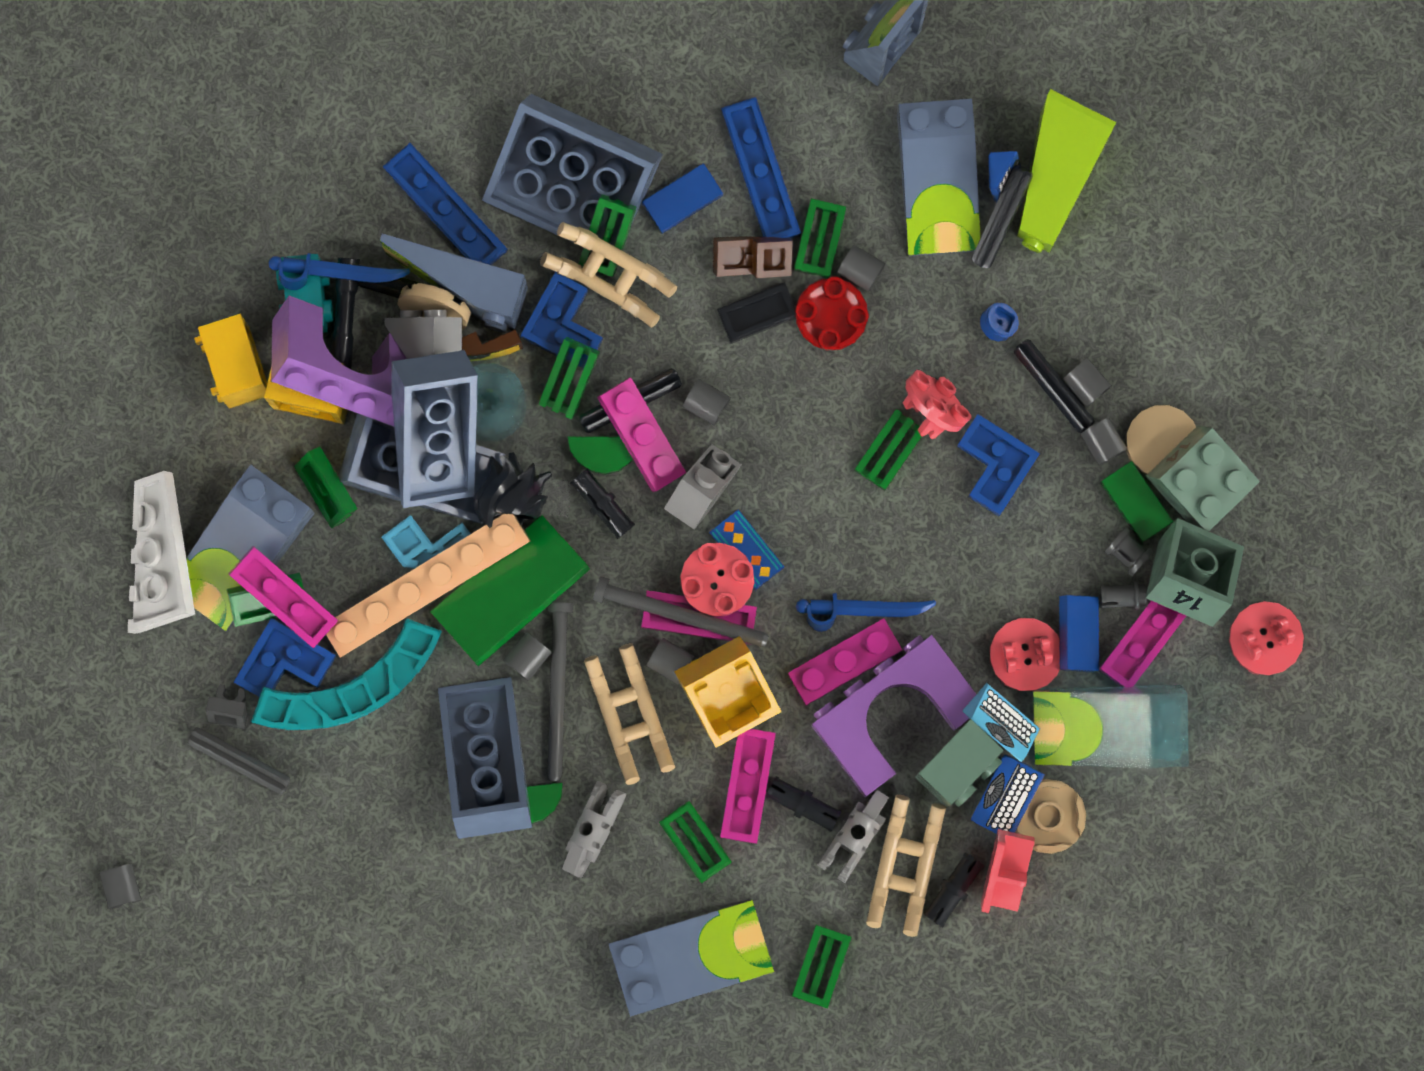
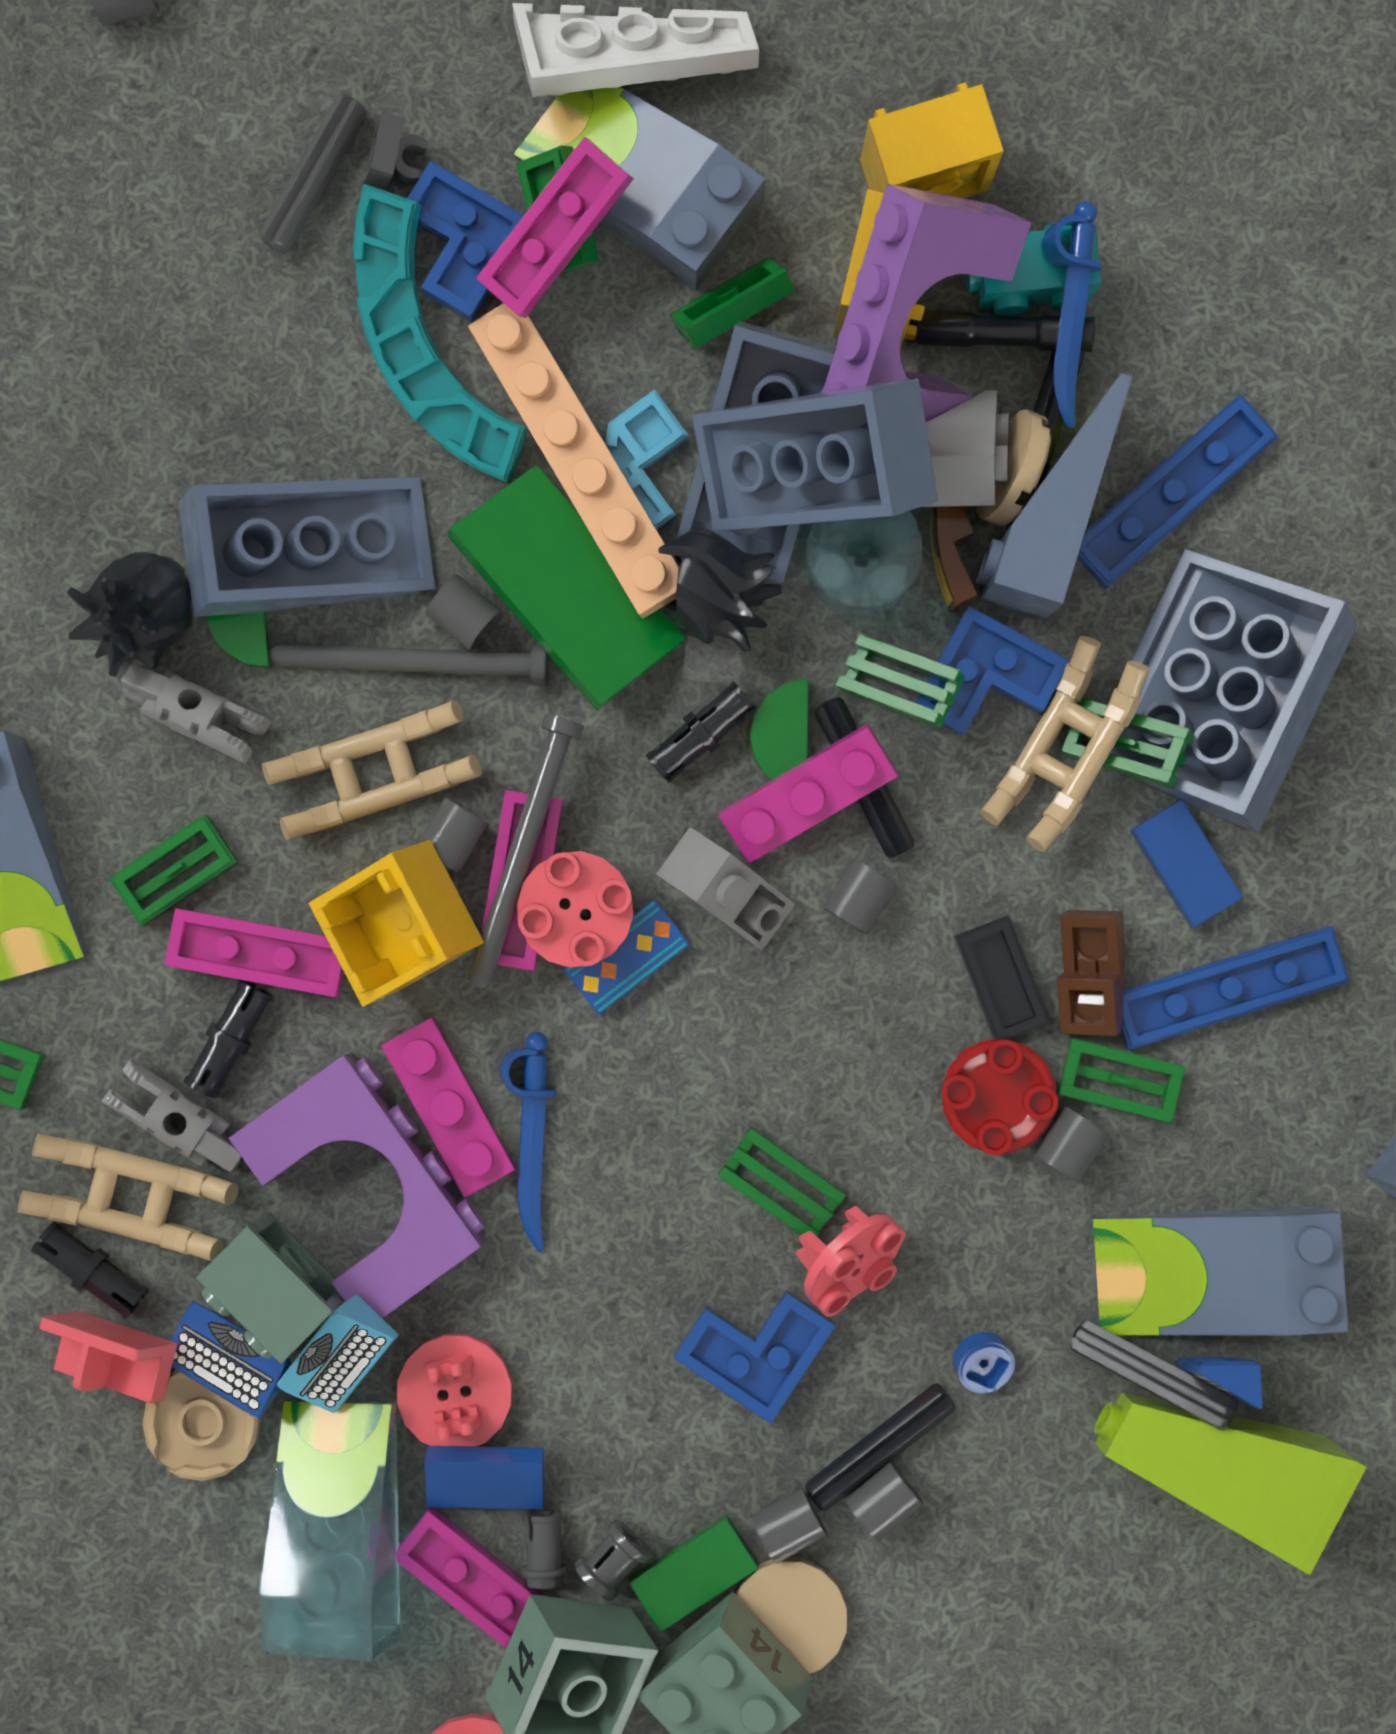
camera: 90 degrees right, 5 degrees up
none -> black hair [67,552,193,677]

